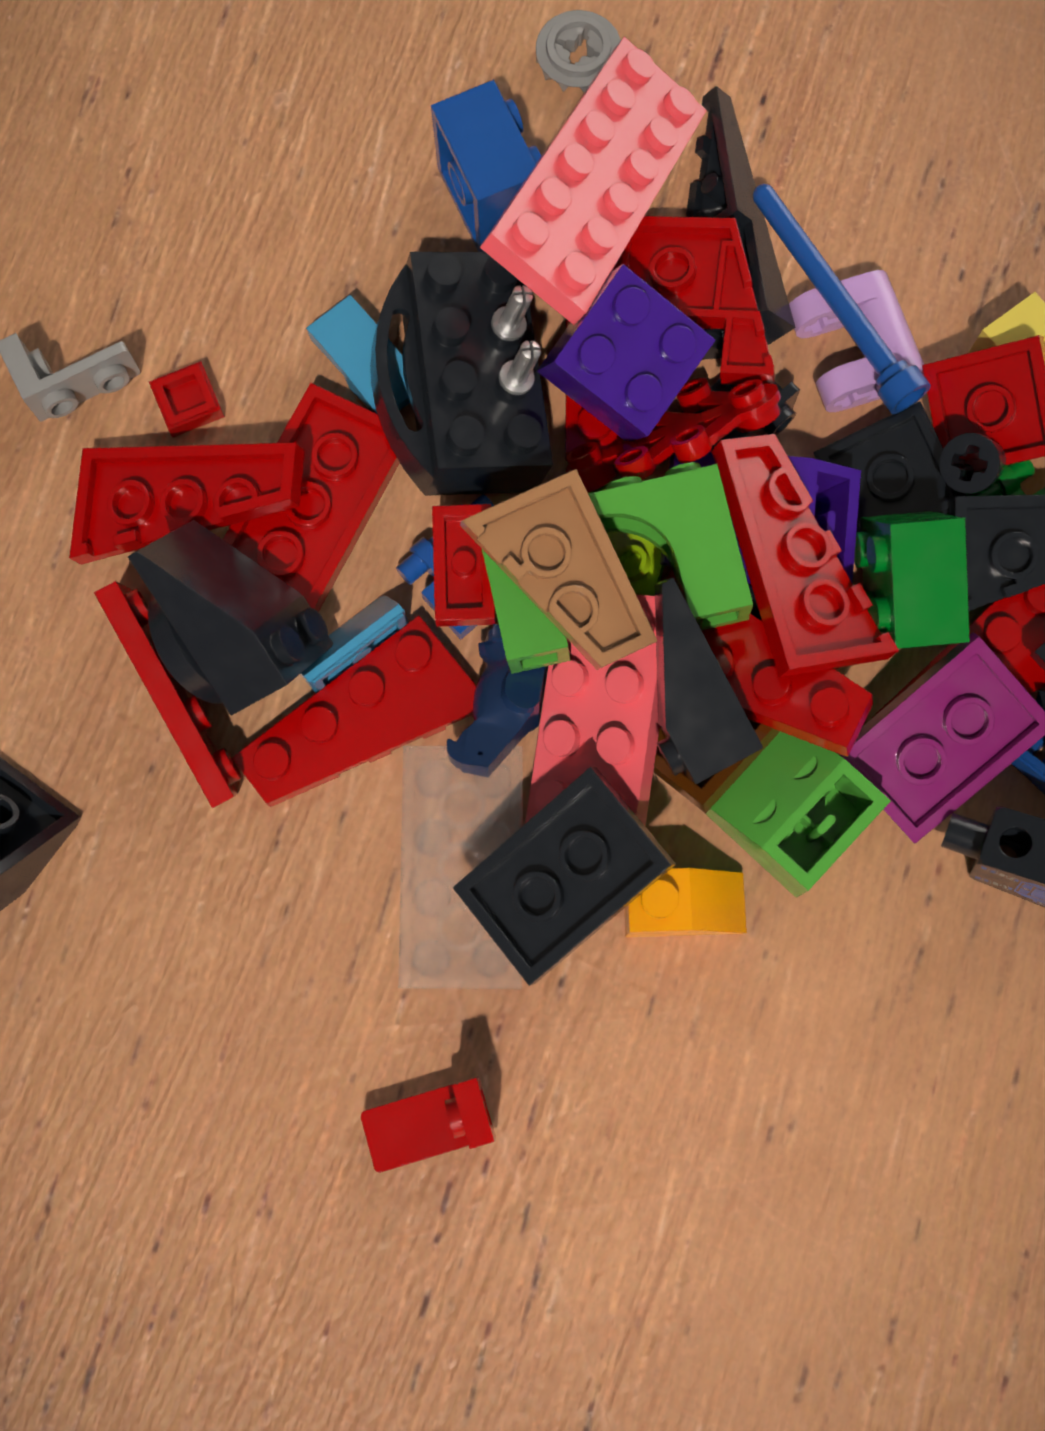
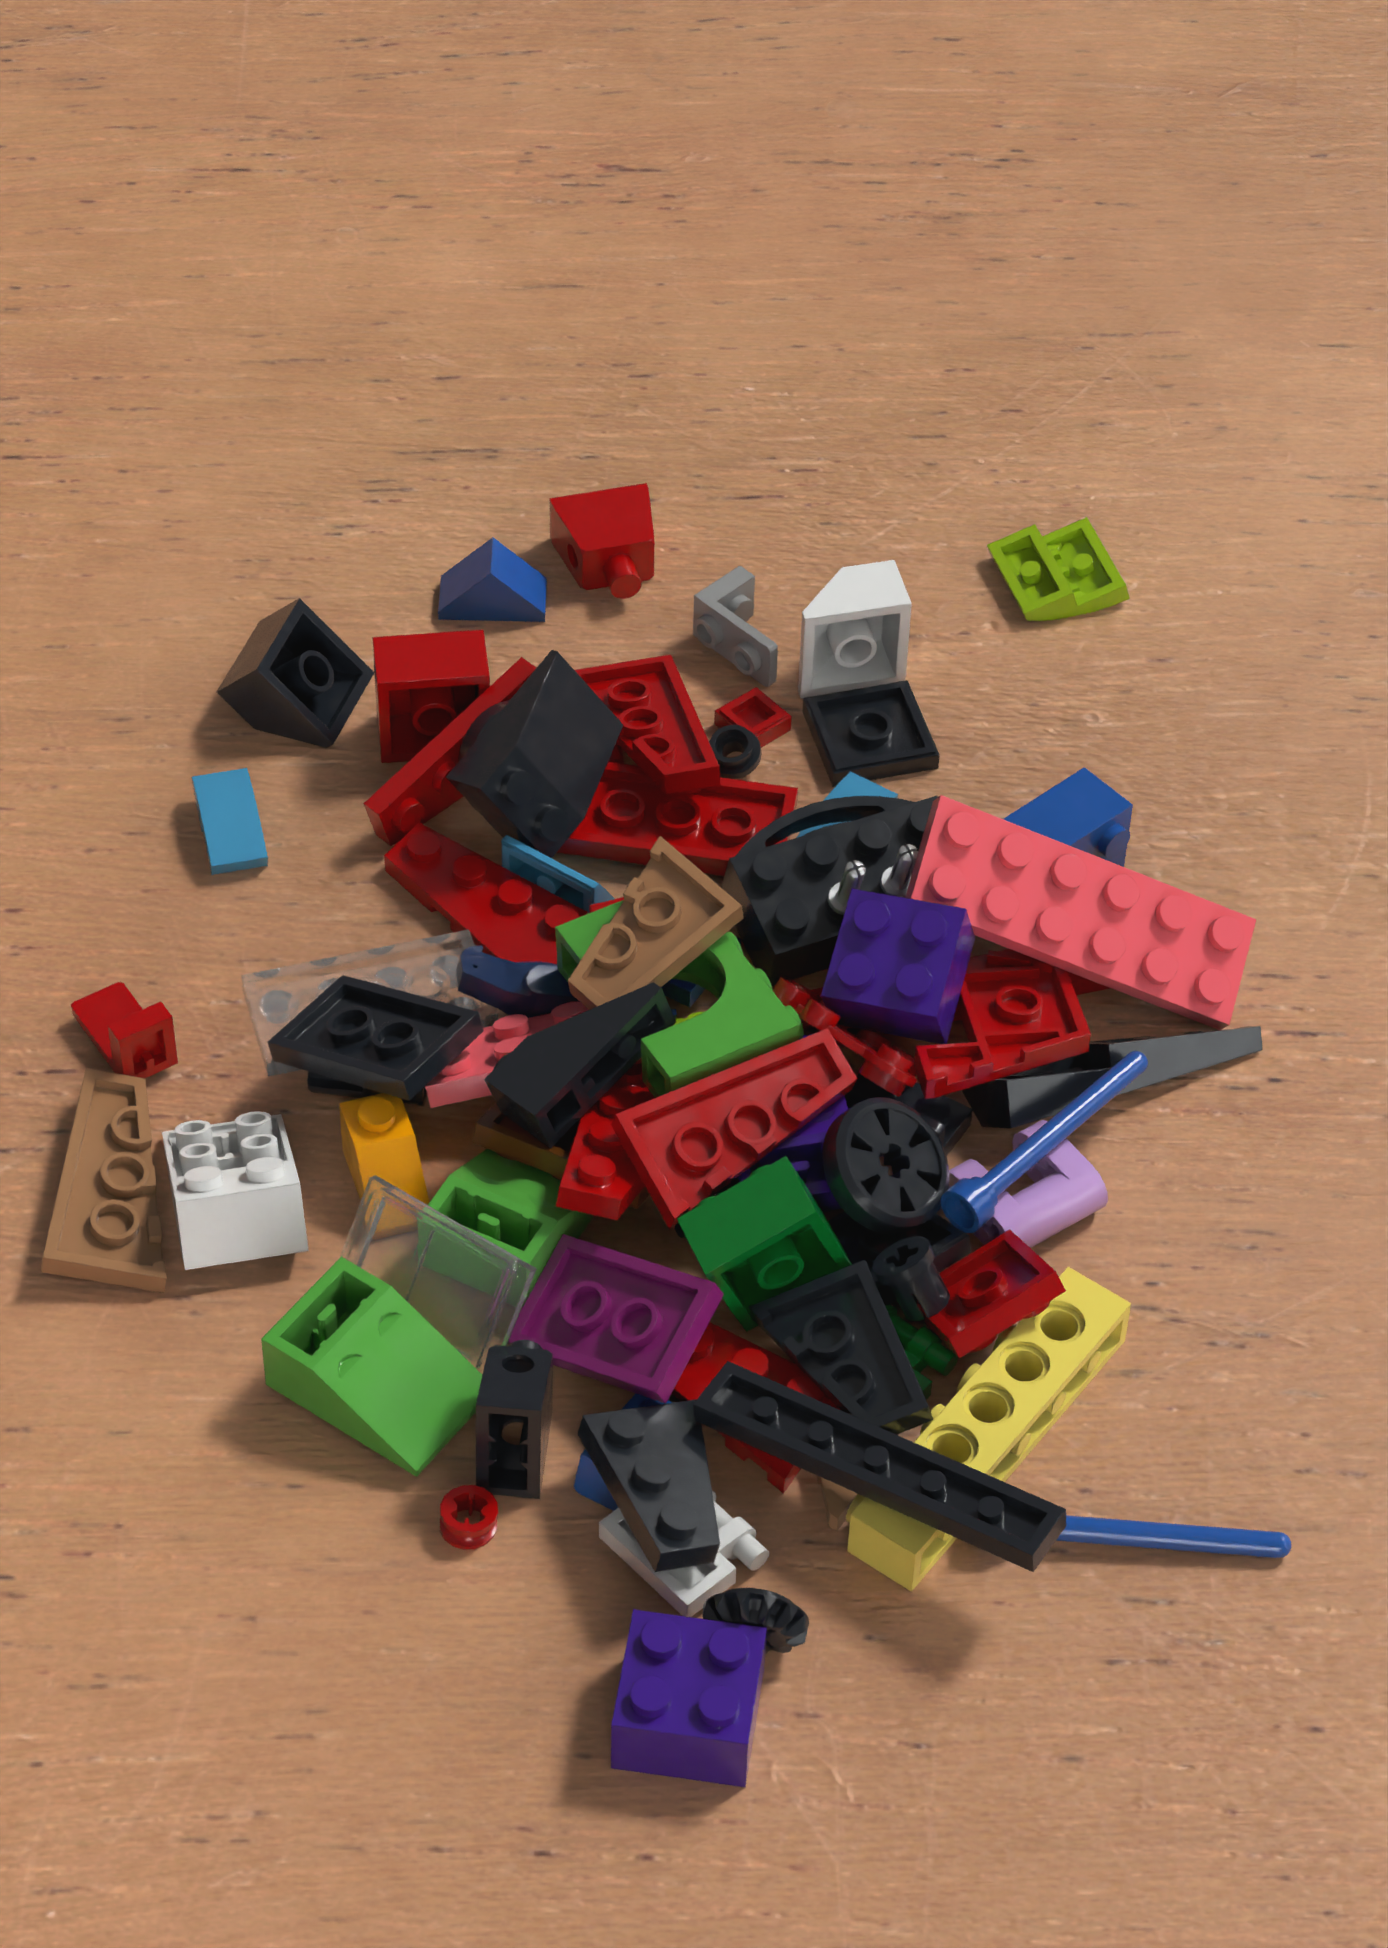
camera: 70 degrees right, 30 degrees down
light grey gear [536,10,621,92] -> none
none -> medium nougat wing [41,1068,166,1293]
none -> white slope [162,1111,309,1270]
none -> dark azure slope [192,768,268,875]
none -> bright green slope [261,1256,482,1477]
none -> clear piece [340,1175,537,1375]
none -> red brick [372,629,490,763]
none -> black plate [709,725,762,779]
none -> white slope [798,560,912,699]
none -> black tile [802,680,940,787]
none -> black wheel [822,1097,949,1235]
none -> lime slope [987,517,1130,621]

